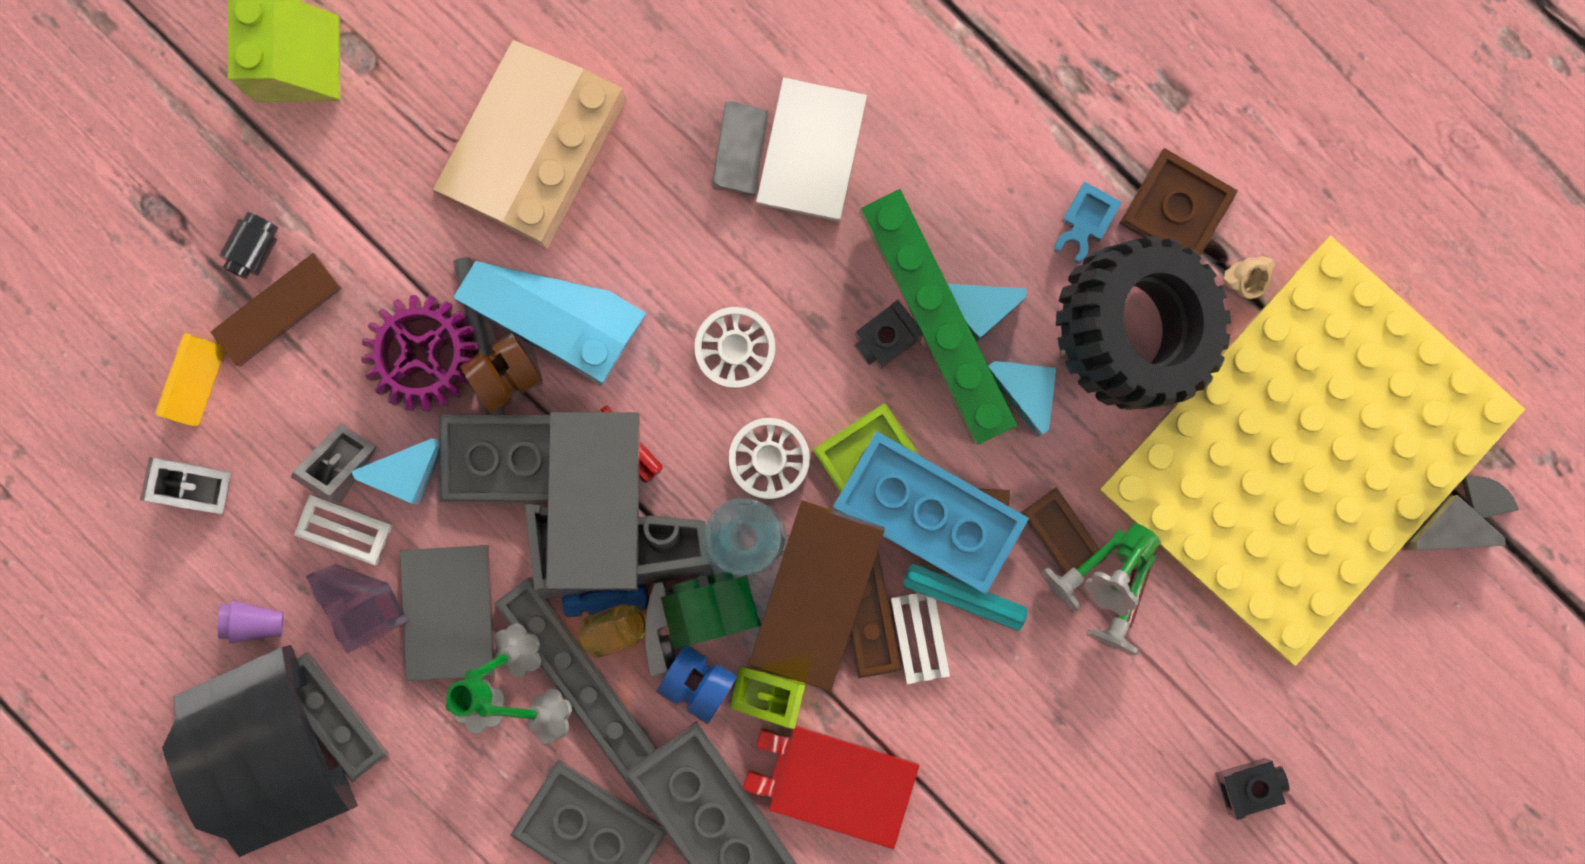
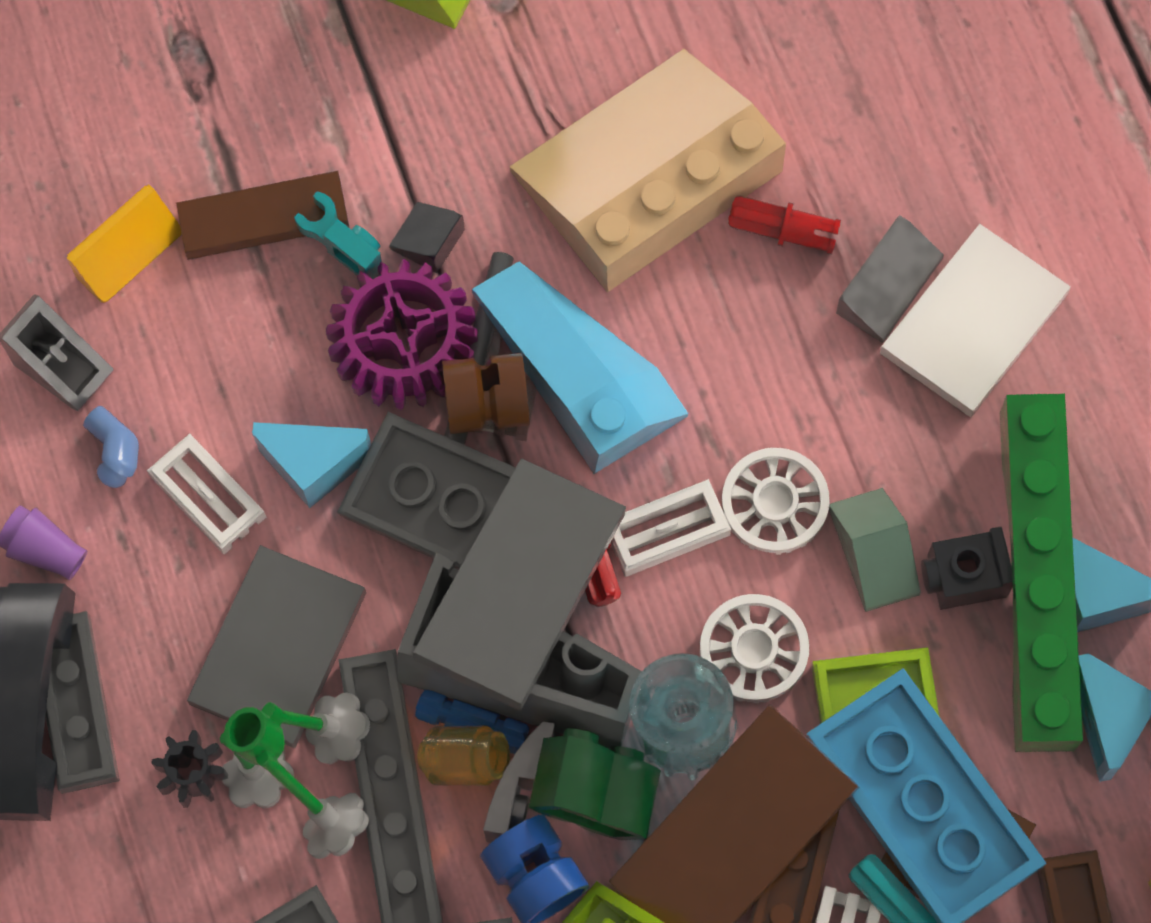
camera: 25 degrees right, 15 degrees down
black brick [219,212,279,279] -> none
flat silver slope [290,423,376,503] -> none
clear purple slope [306,564,409,653] -> none
none -> medium blue arm [83,406,139,488]
none -> black gear [151,730,228,808]
none -> teal plate [294,192,382,279]
none -> black slope [389,202,465,274]
none -> white tile [611,479,731,577]
none -> red axle [728,196,841,255]
none -> sand green slope [829,488,921,612]

